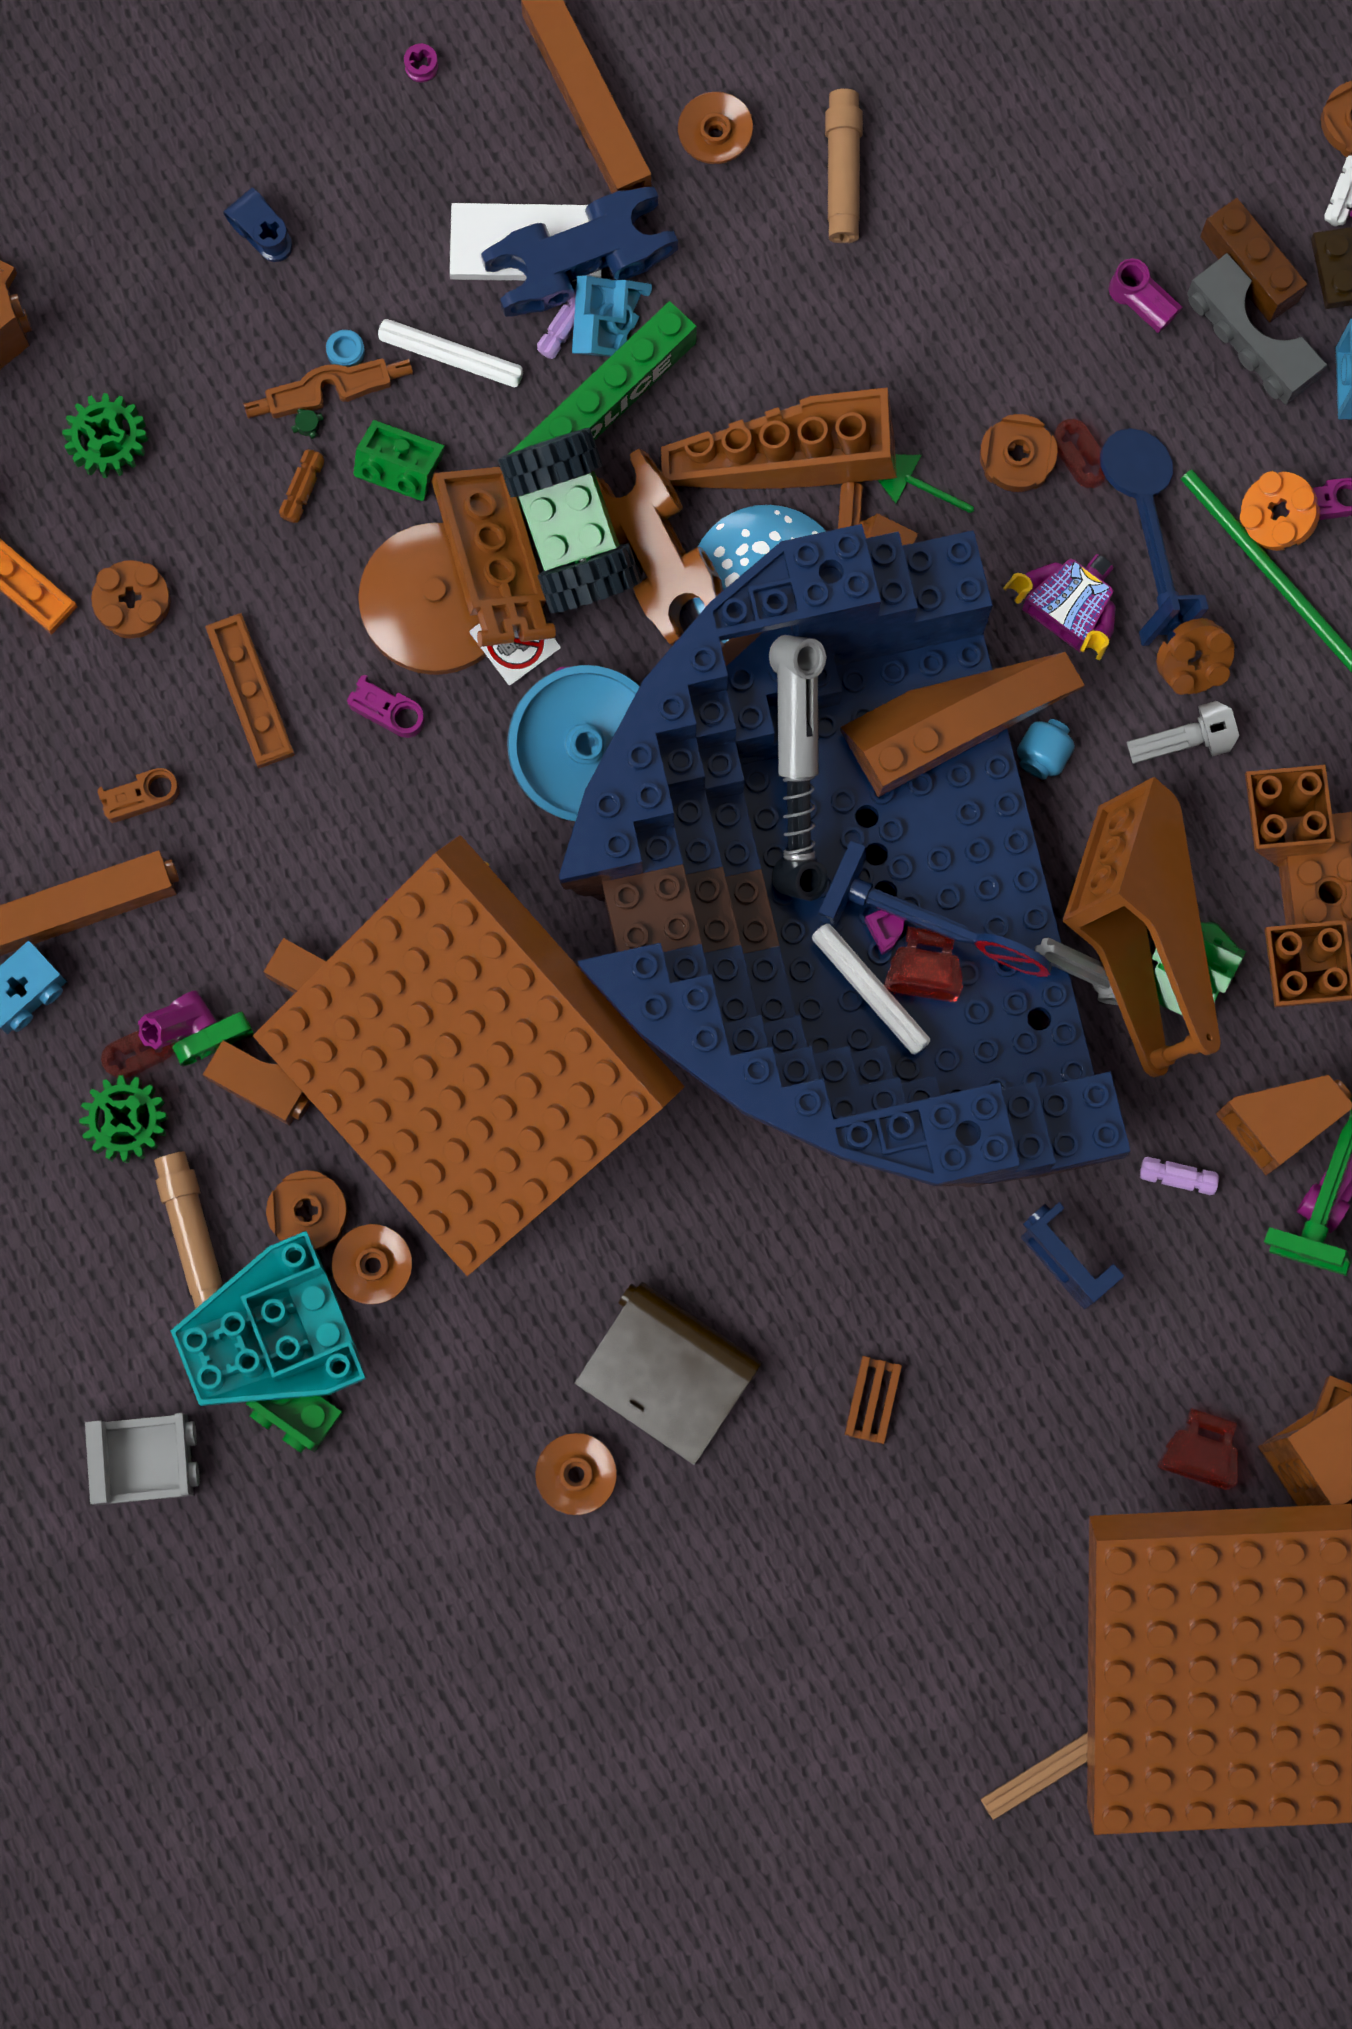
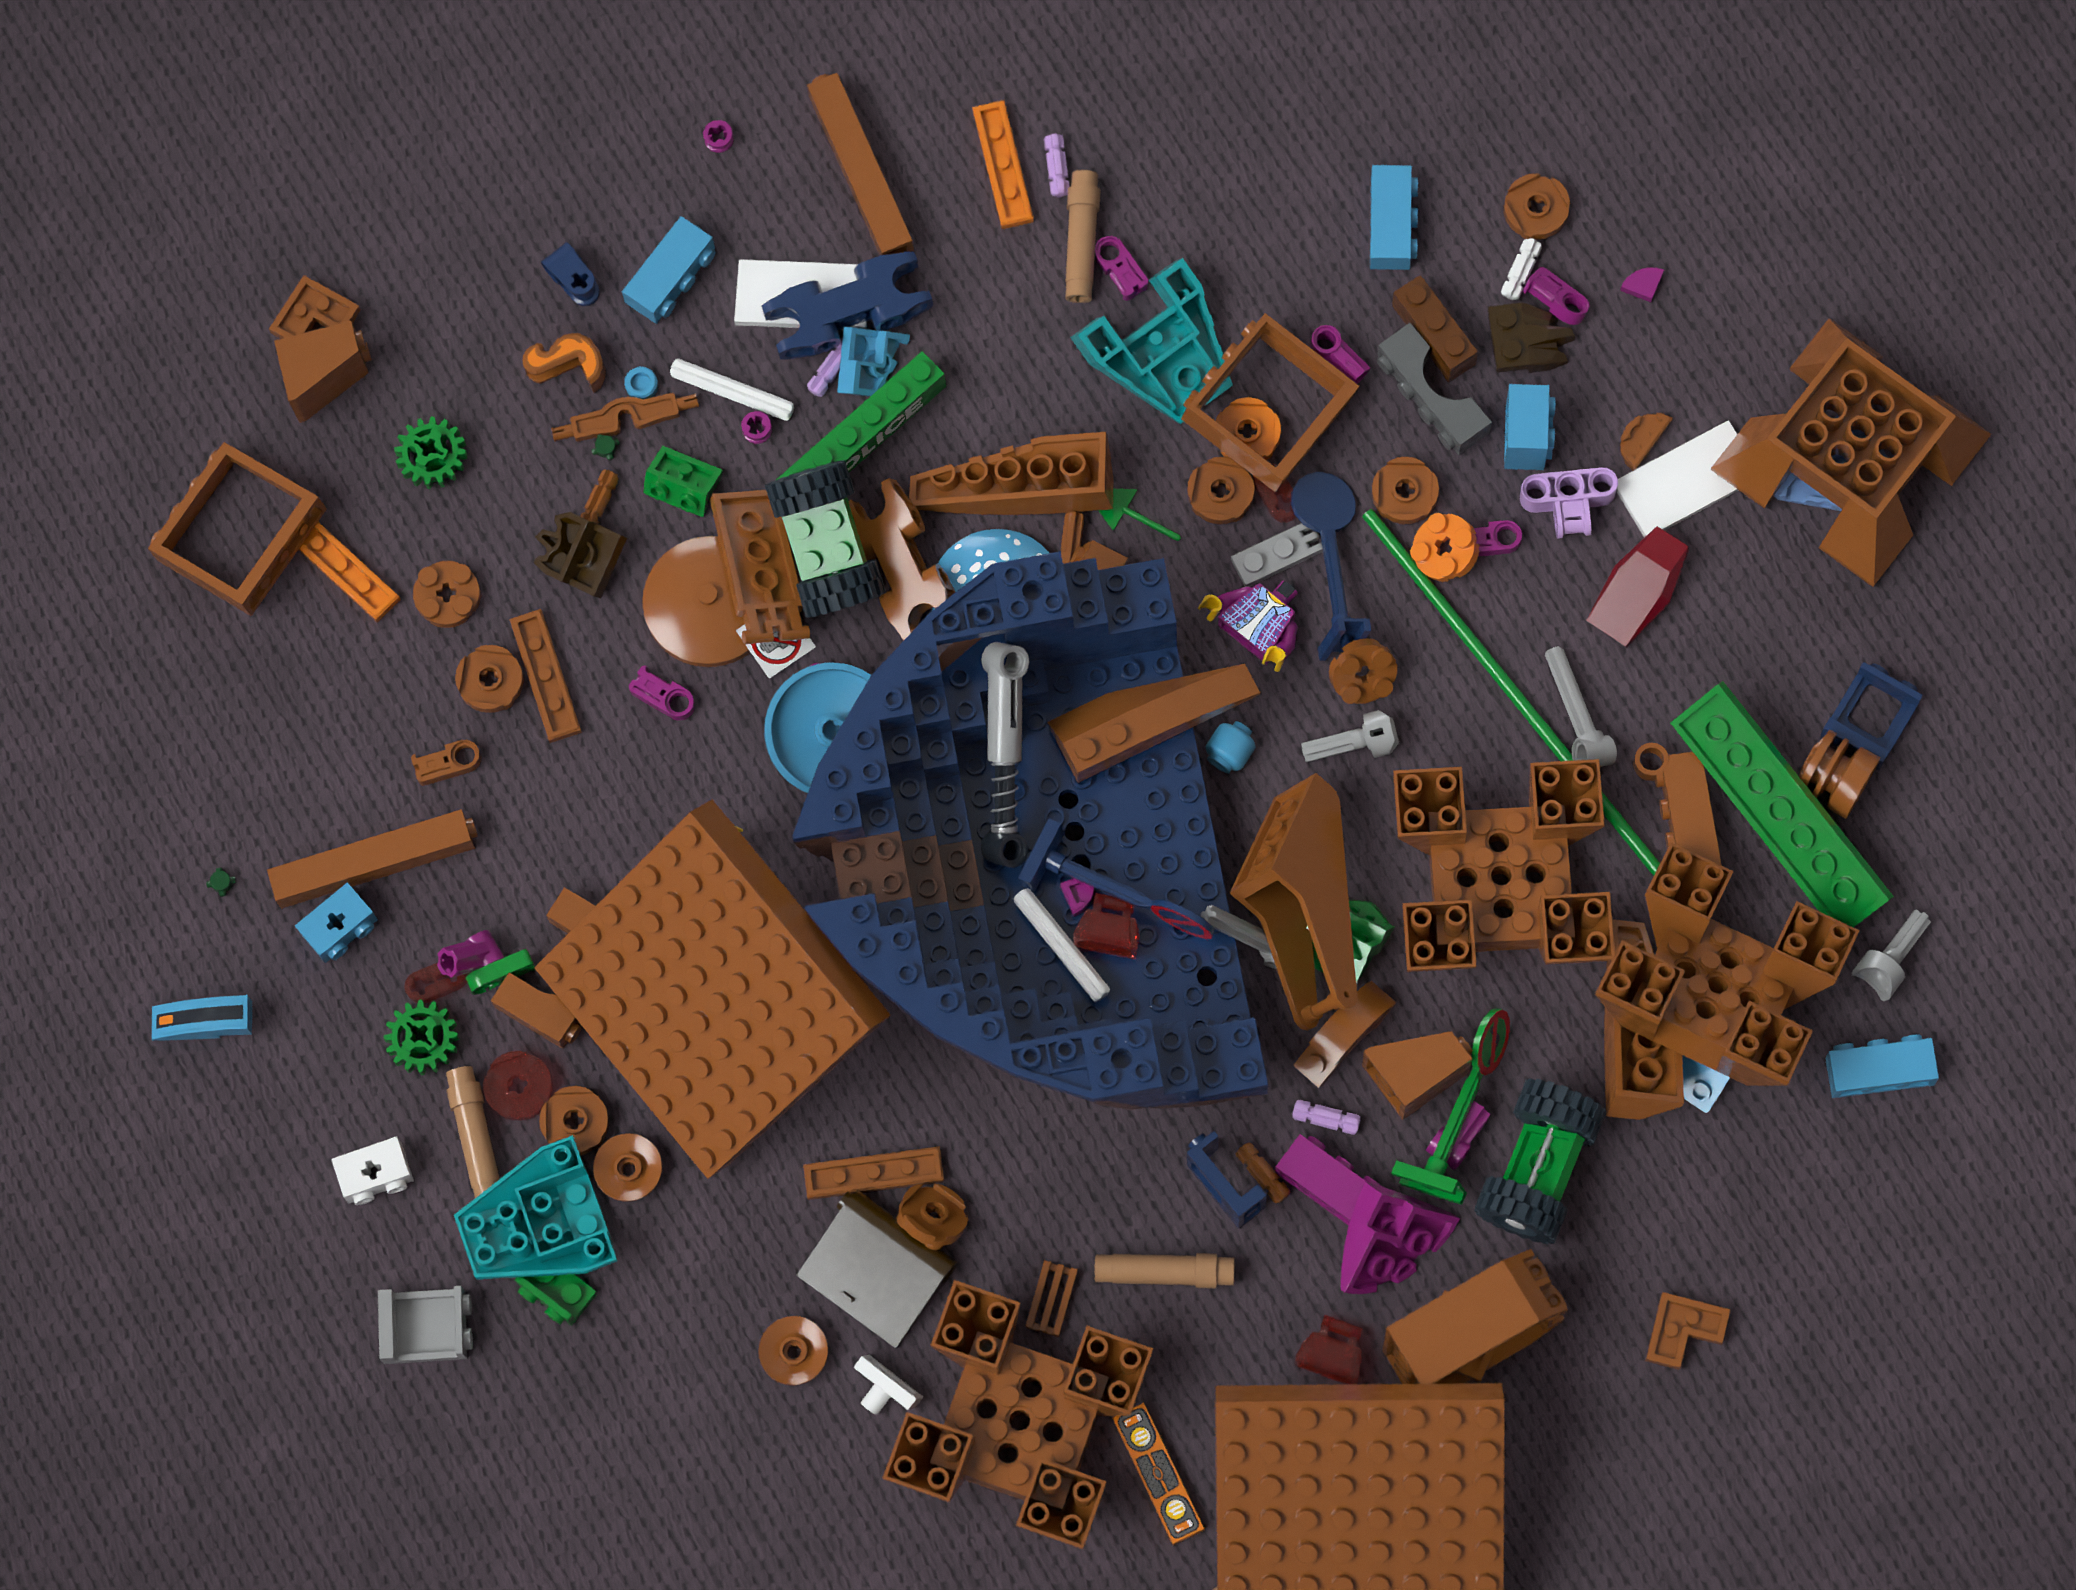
camera: 10 degrees right, 5 degrees down
dark orange dish [678,92,753,164] -> none
none -> white brick [332,1136,414,1205]
none -> dark orange plate [455,645,524,713]
none -> clear red plate [483,1051,553,1121]
none -> dark orange animal [522,333,605,393]
none -> dark brown plate [533,512,627,599]
none -> dark azure brick [622,216,715,324]
none -> magenta bush [741,411,772,444]
none -> dark orange tile [803,1146,944,1200]
none -> white tile [854,1355,923,1415]
none -> dark orange slope [883,1280,1153,1549]
none -> dark orange plate [897,1183,968,1250]
none -> orange tile [972,100,1034,229]
none -> lavender axle [1044,134,1070,197]
none -> teal wedge [1070,258,1233,424]
none -> magenta piece [1095,236,1148,301]
none -> medium nougat piece [1095,1253,1235,1288]
none -> tile [1112,1403,1204,1545]
none -> dark orange window [1181,313,1359,492]
none -> orange plate [1216,397,1281,460]
none -> light grey hinge [1231,523,1323,587]
none -> dark orange axle [1236,1143,1290,1203]
none -> magenta brick [1275,1134,1381,1226]
none -> dark orange arch [1293,980,1397,1088]
none -> magenta brick [1341,1182,1460,1294]
none -> dark azure brick [1370,165,1418,270]
none -> dark orange plate [1372,457,1439,524]

